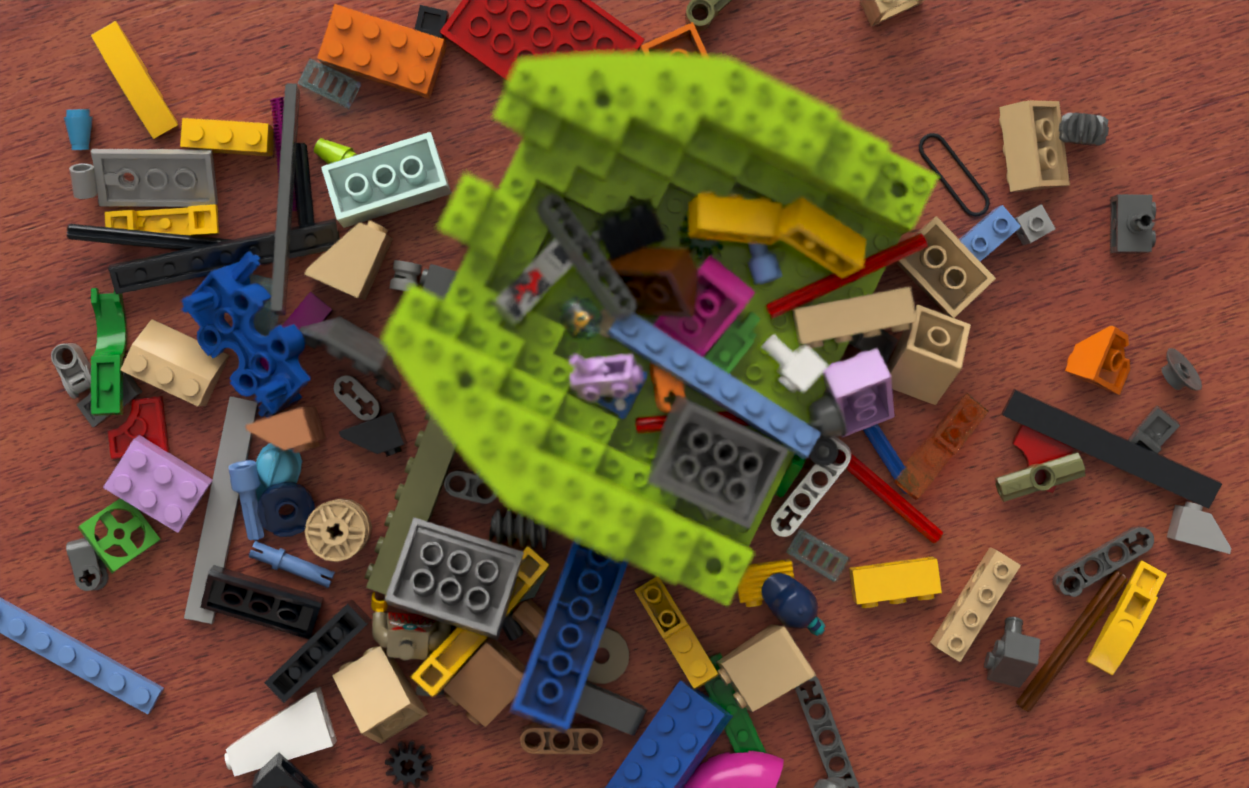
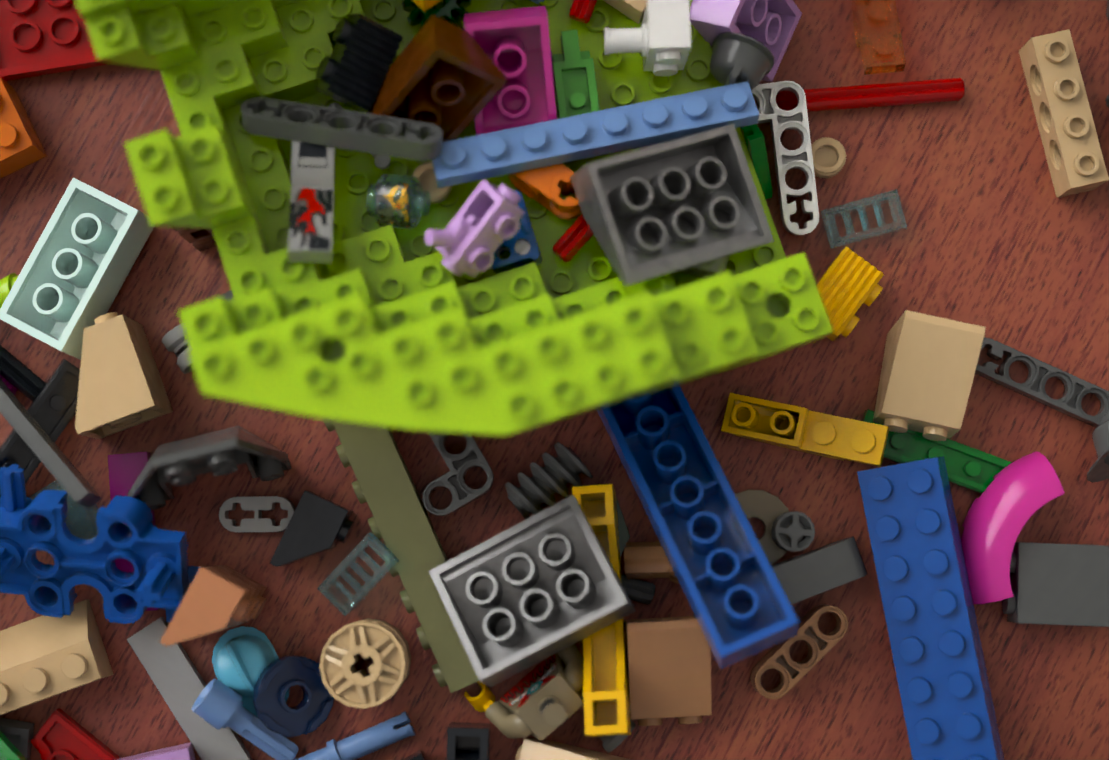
camera: 45 degrees left, 5 degrees down
dark blue hair [762,573,826,636] -> none
black plate [809,437,838,466] -> none
yellow brick [849,556,942,608] -> none
blue axle [863,424,917,494] -> none
none -> clear light blue slope [317,532,399,616]
none -> dark grey wheel [771,511,815,552]
none -> tan tile [811,137,846,178]

